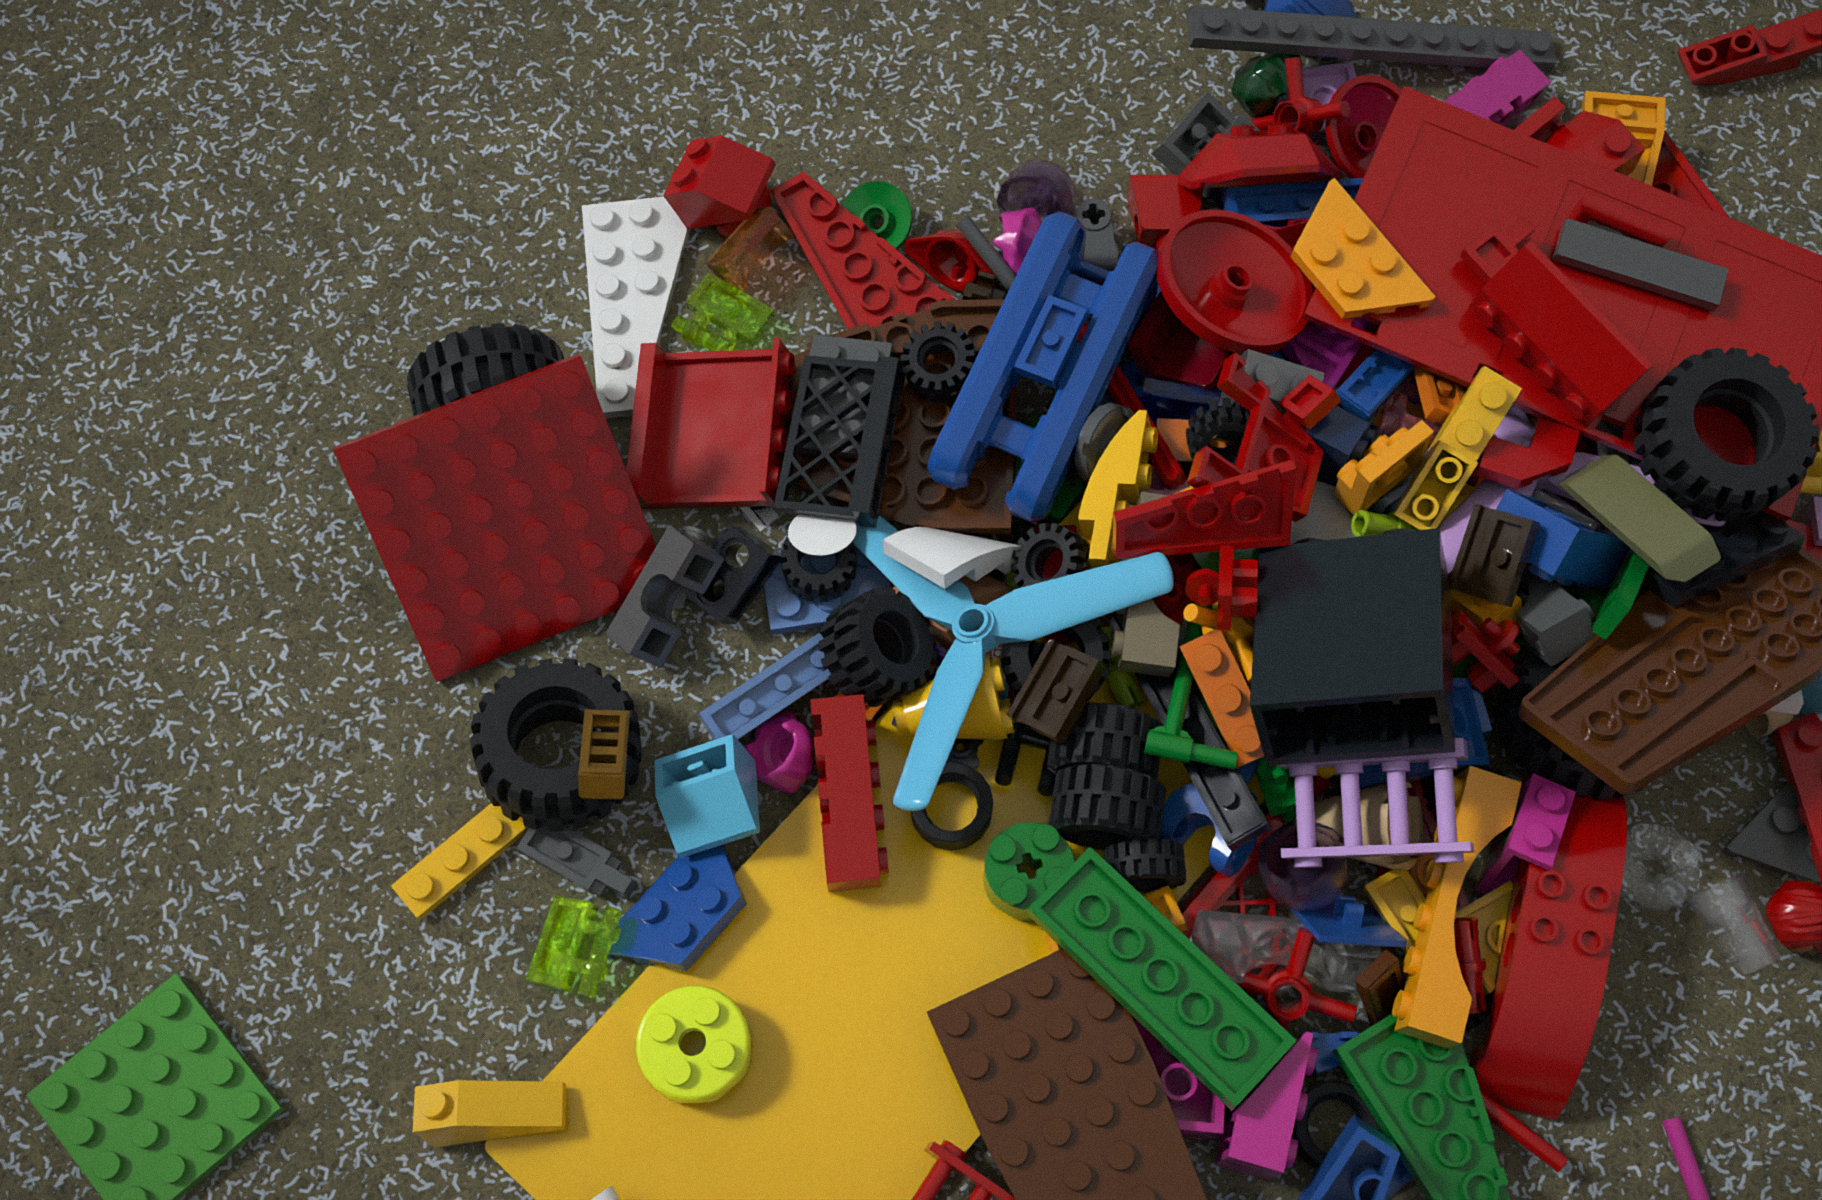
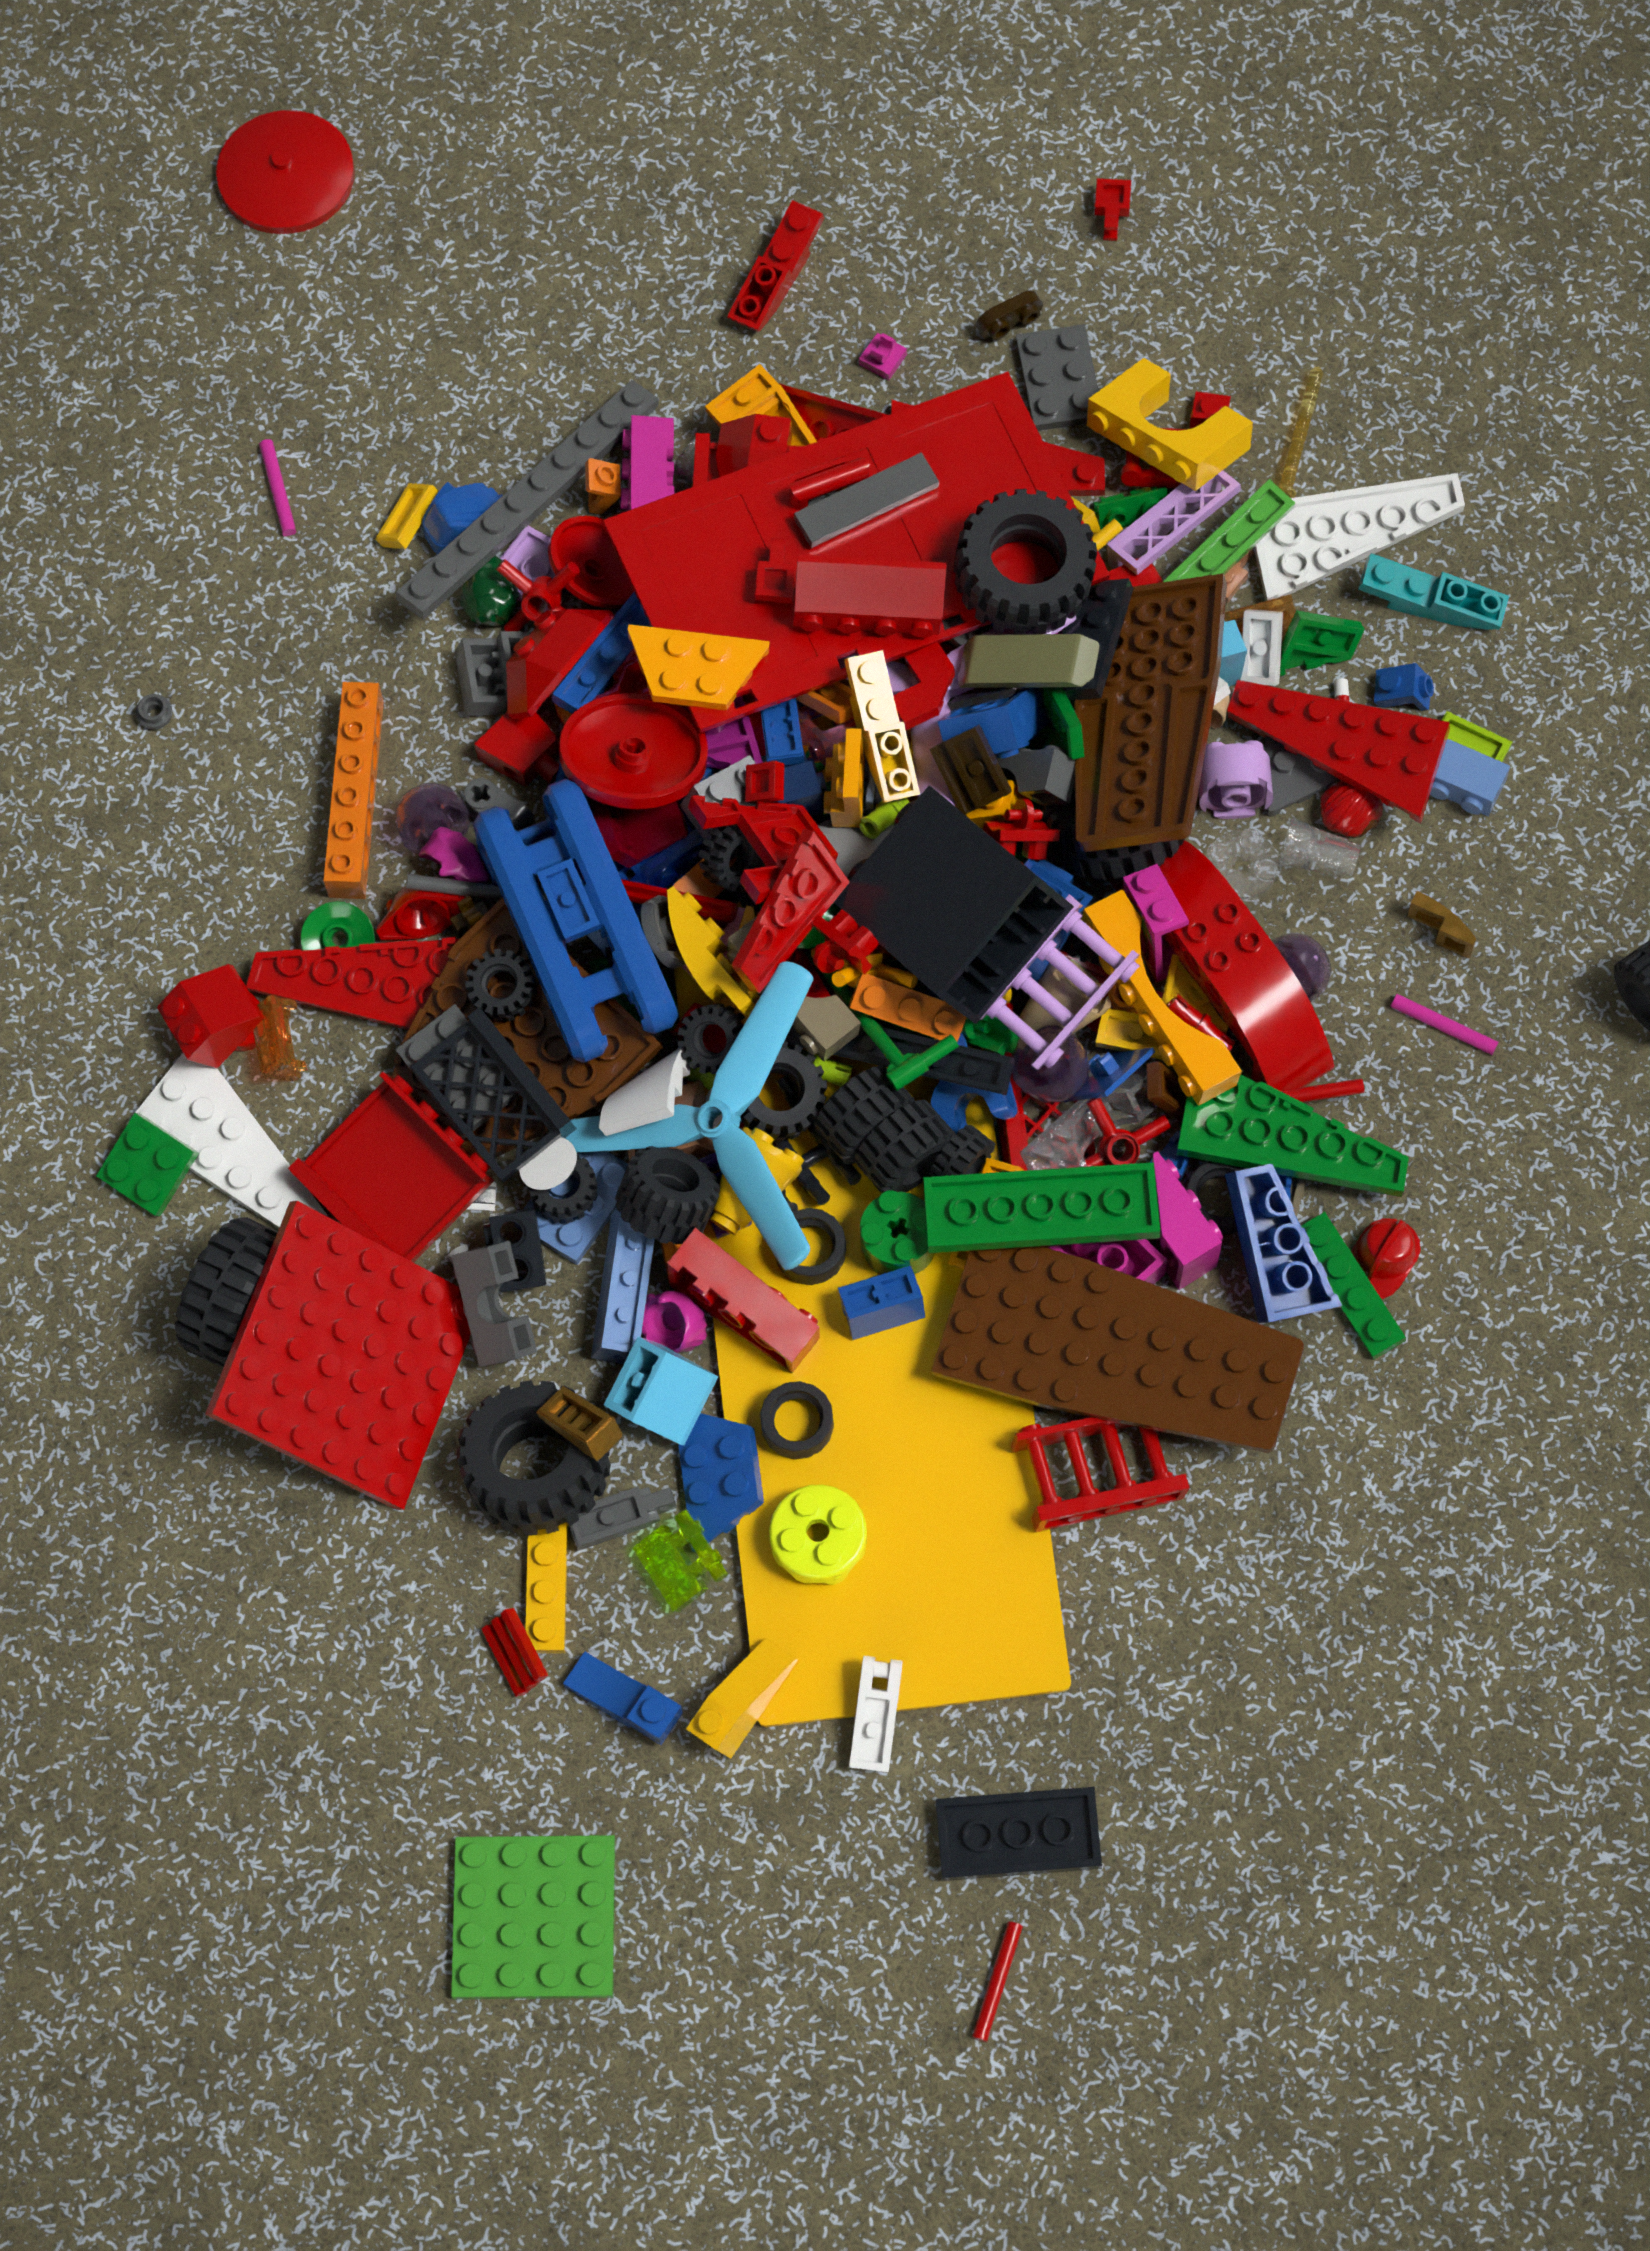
camera: 45 degrees left, 0 degrees up
clear neon green plate [671,272,775,351] -> none
dark brown plate [1006,639,1107,744] -> none
none -> green plate [96,1113,199,1217]
none -> orange brick [324,682,384,899]
none -> red tile [481,1608,549,1697]
none -> blue slope [563,1651,683,1745]
none -> orange bracket [585,458,621,514]
none -> black tyre [760,1381,834,1459]
none -> blue hinge [838,1266,926,1340]
none -> dark pink tile [859,333,907,381]
none -> lavender brick [1198,740,1273,819]
none -> clear purple cylinder [1271,933,1332,1003]
none -> pearl gold slope [1407,891,1476,959]

